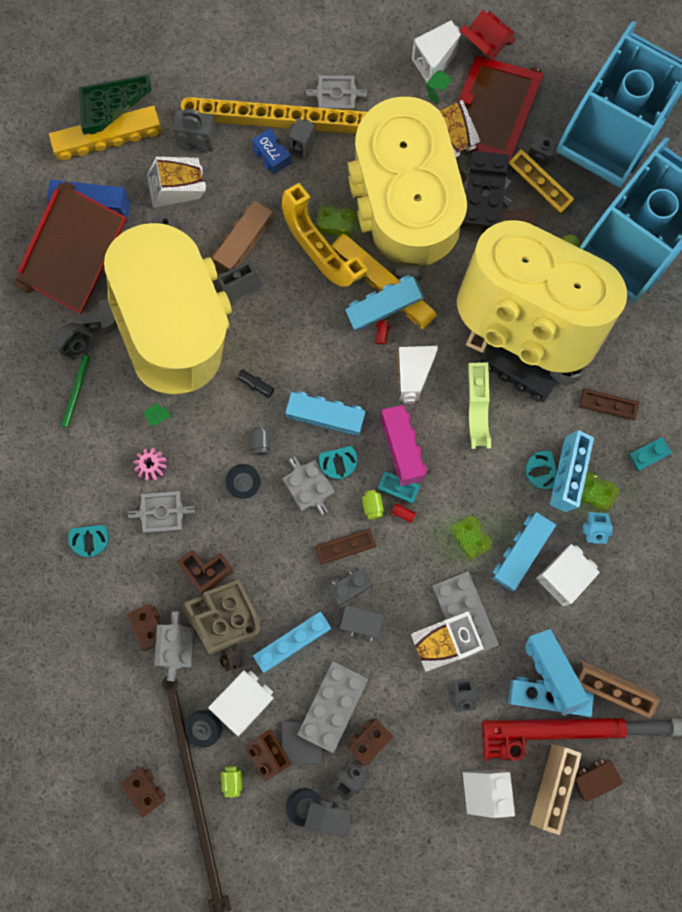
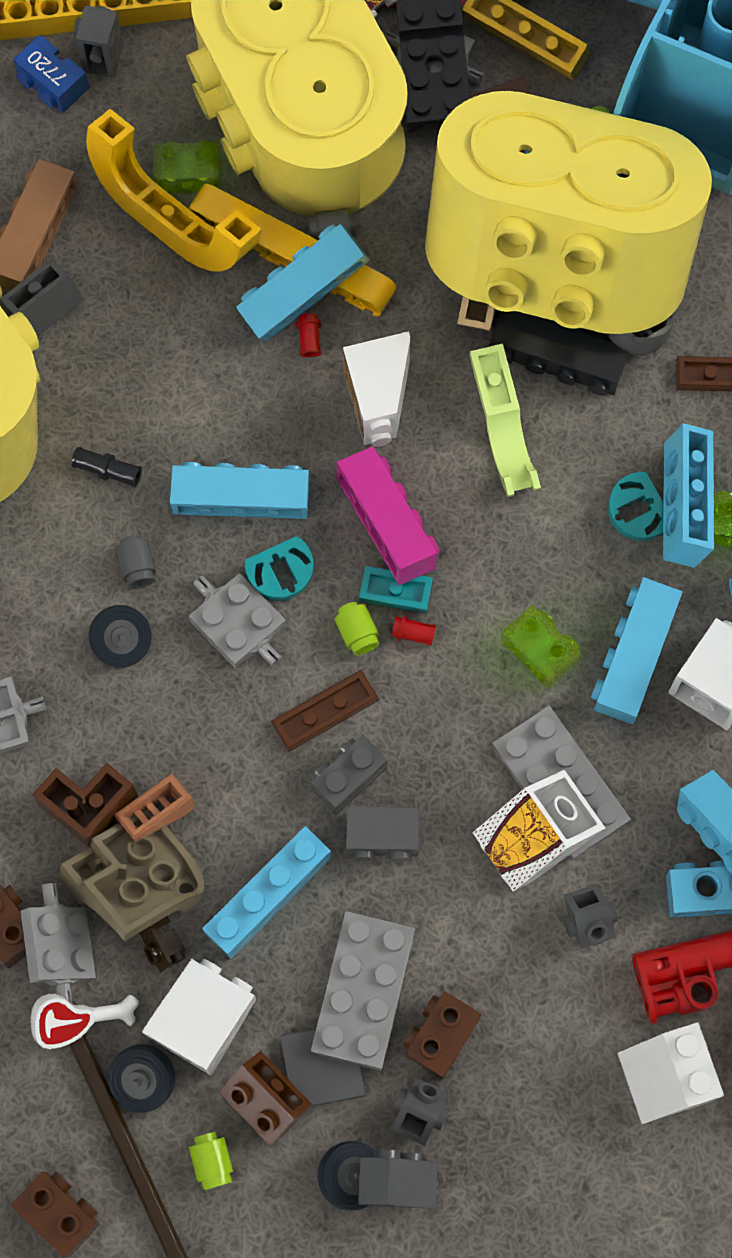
camera: 10 degrees left, 5 degrees down
none -> white piece [30,994,139,1049]
none -> nougat slope [114,774,195,842]

